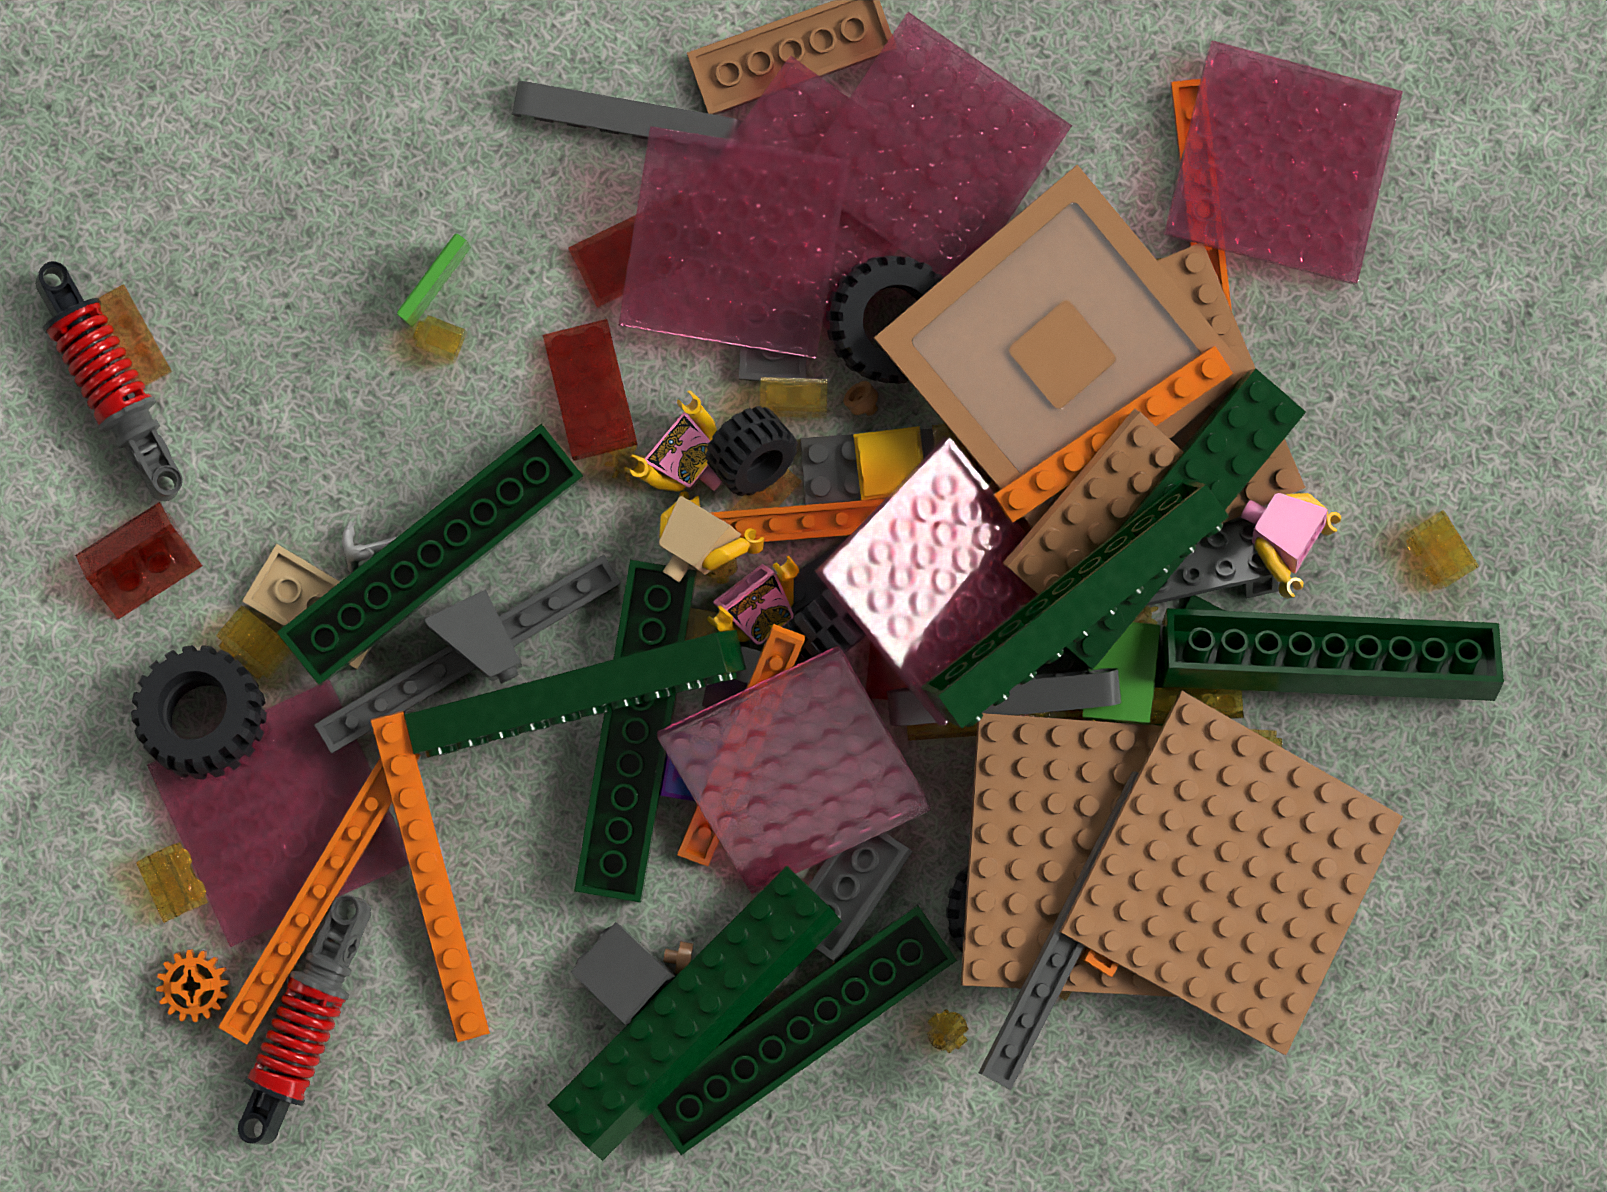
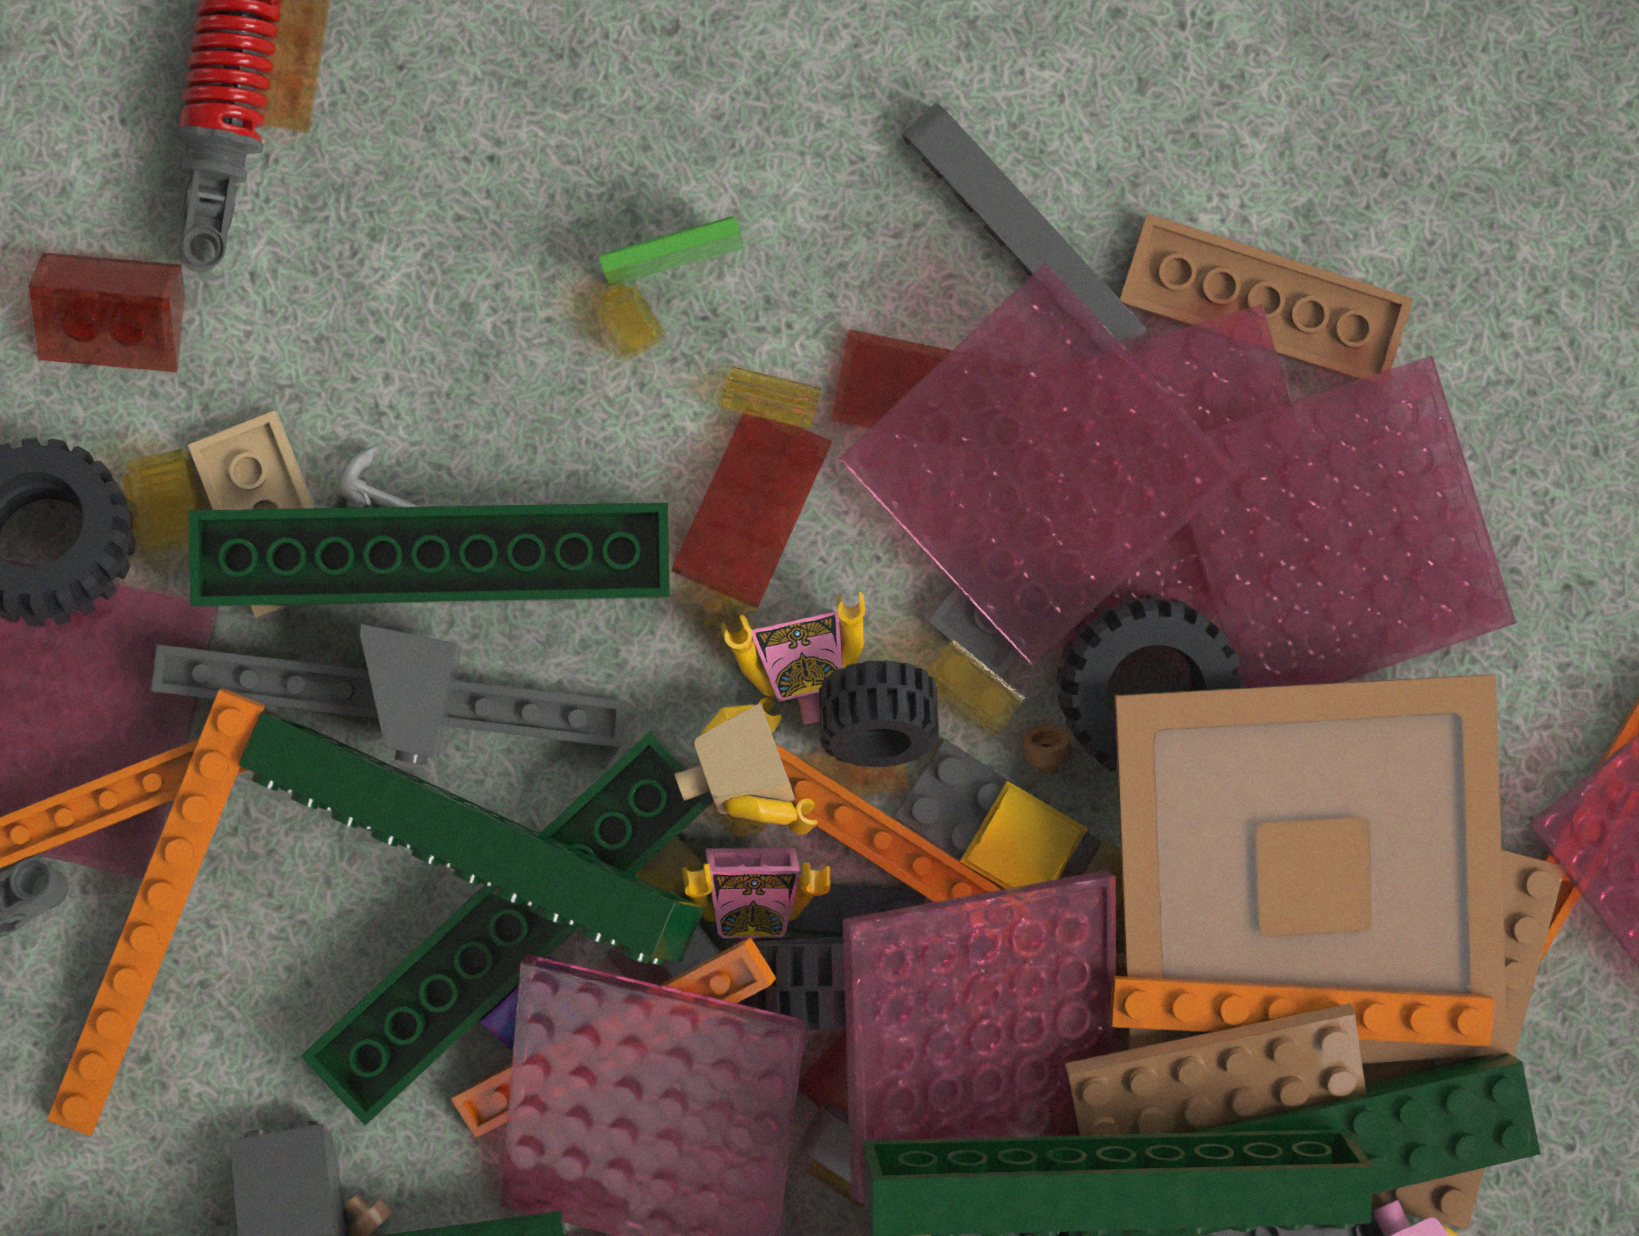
camera: 35 degrees right, 0 degrees up
none -> clear yellow tile [720,366,822,429]

